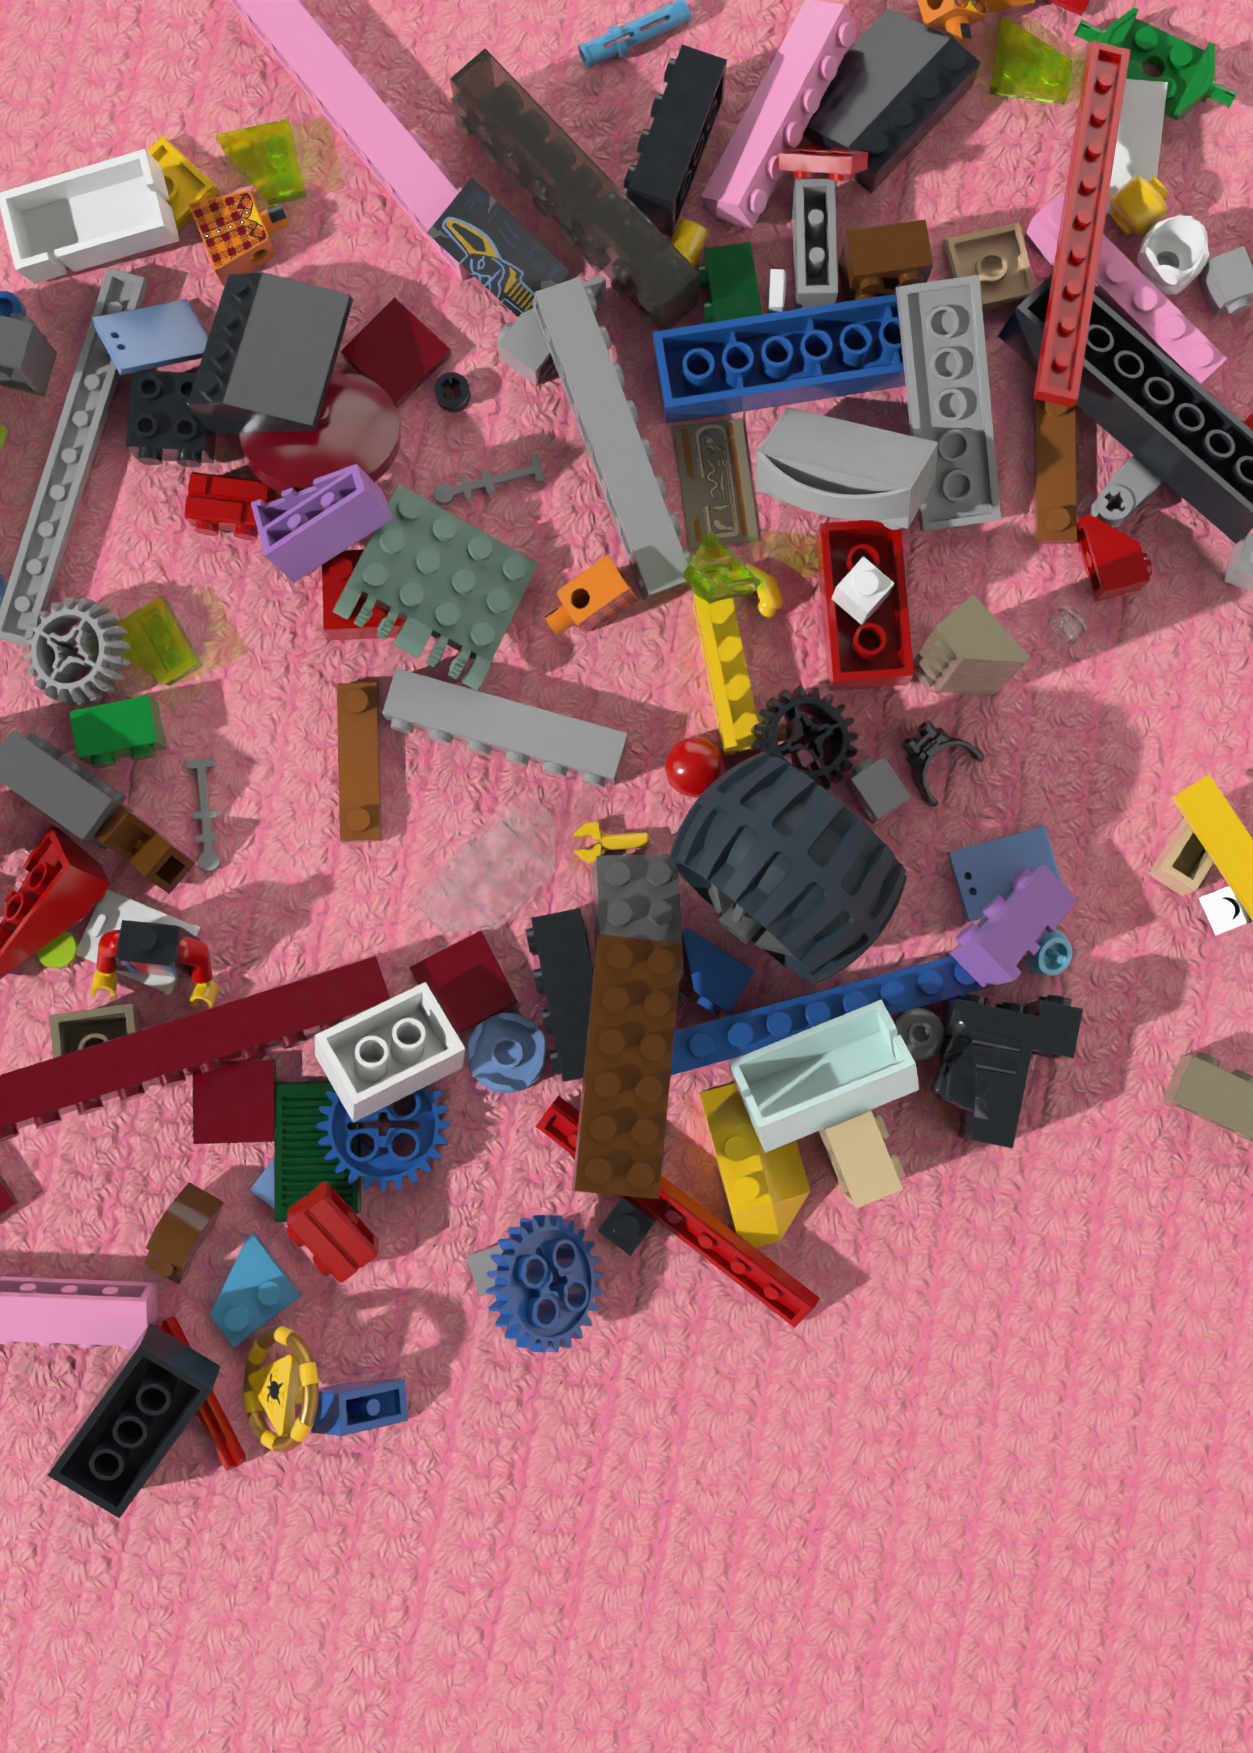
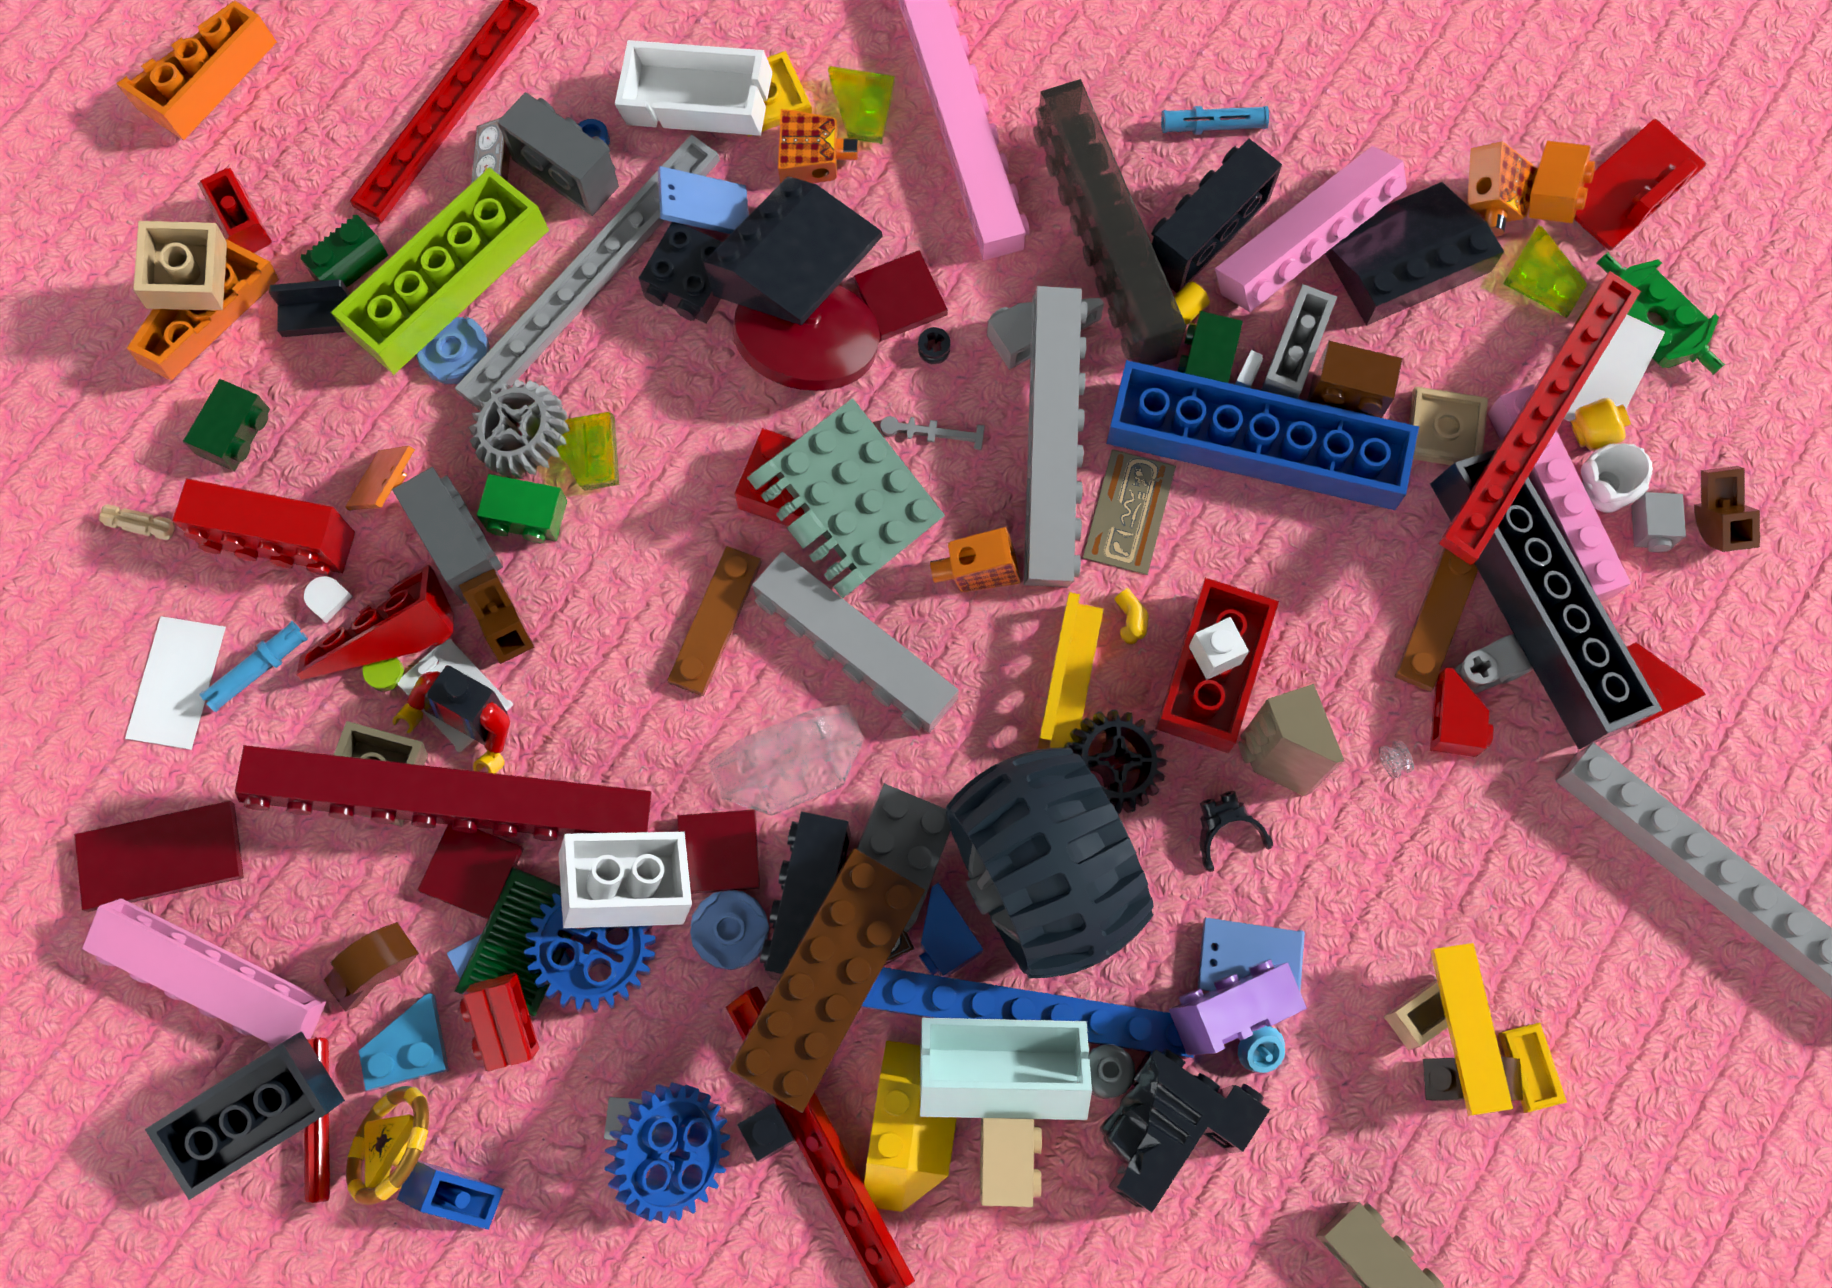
camera: 20 degrees right, 10 degrees down
red brick [184,472,276,541] -> none
light grey piece [186,758,221,872] -> none
medium lavender wedge [251,464,393,583] -> none
black sticker [427,177,570,317] -> none
yellow bar [573,822,650,864] -> none
red hair [665,735,726,798] -> none
clear neon green wing [682,531,761,602] -> none
light grey piece [756,407,938,530] -> none
wing [779,144,868,181] -> none
light grey brick [847,757,911,824] -> none
light grey plate [896,275,1001,532] -> none

